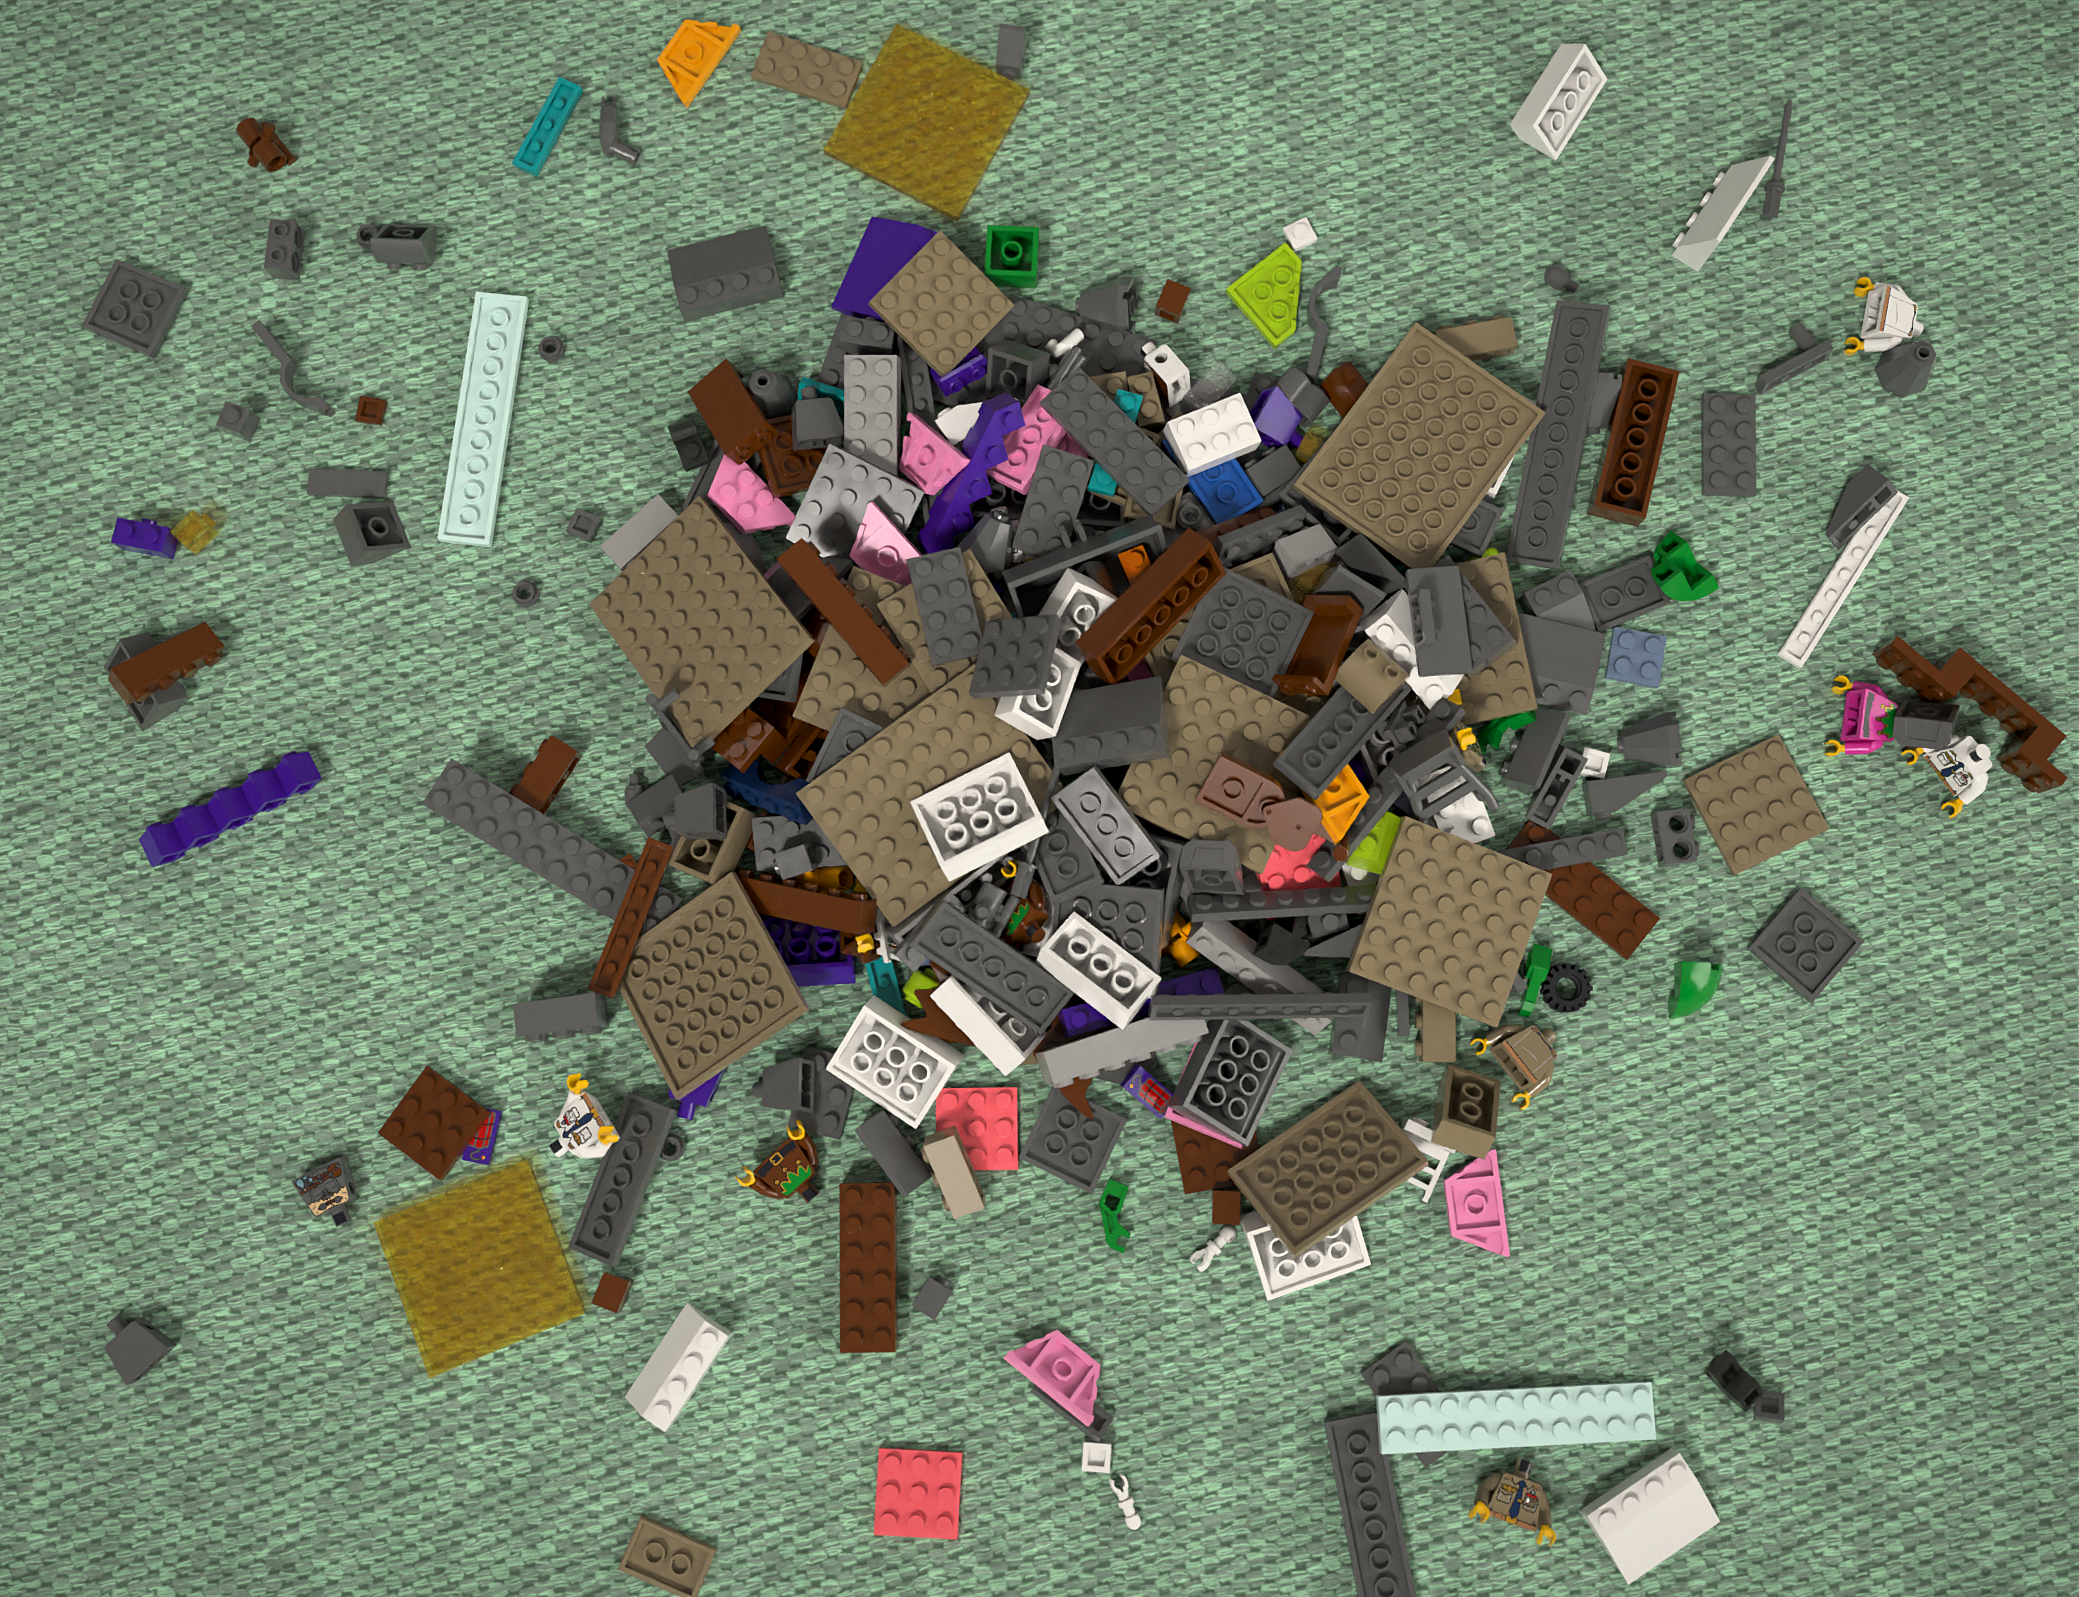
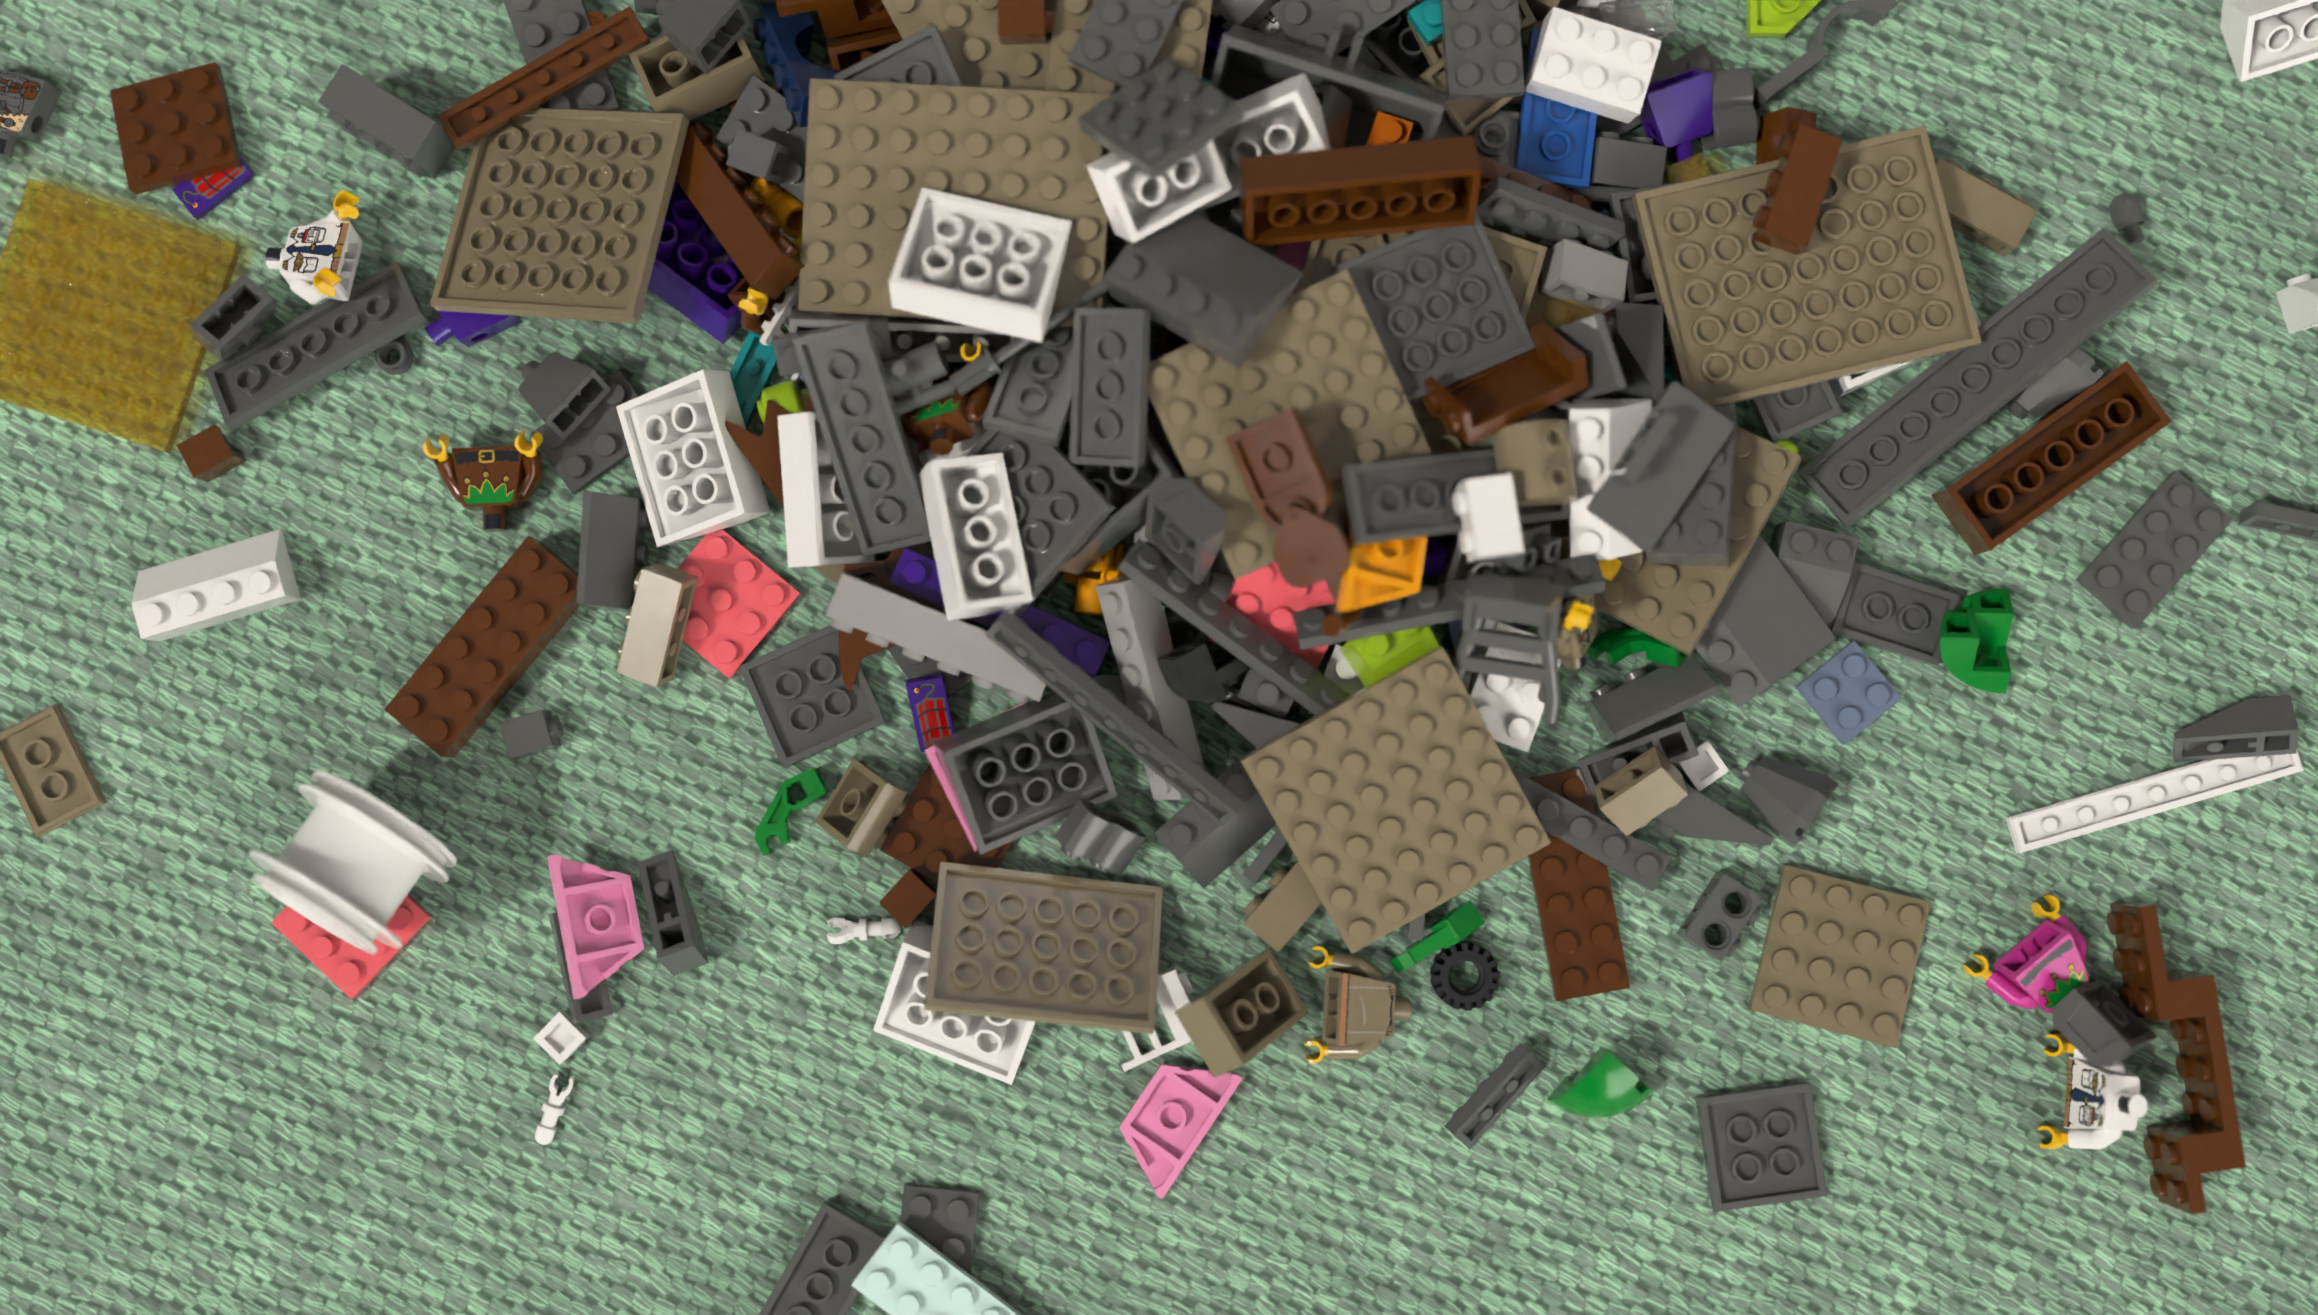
camera: 40 degrees right, 5 degrees up
none -> dark grey brick [189,274,276,363]
none -> white wheel [249,770,458,955]
none -> dark grey slope [638,850,708,976]
none -> dark tan brick [815,758,908,857]
none -> dark grey brick [1055,799,1146,873]
none -> dark grey plate [1445,1043,1545,1149]
none -> white brick [1453,474,1524,563]
none -> brick [1594,745,1688,836]
none -> reddish brown brick [1753,124,1843,255]

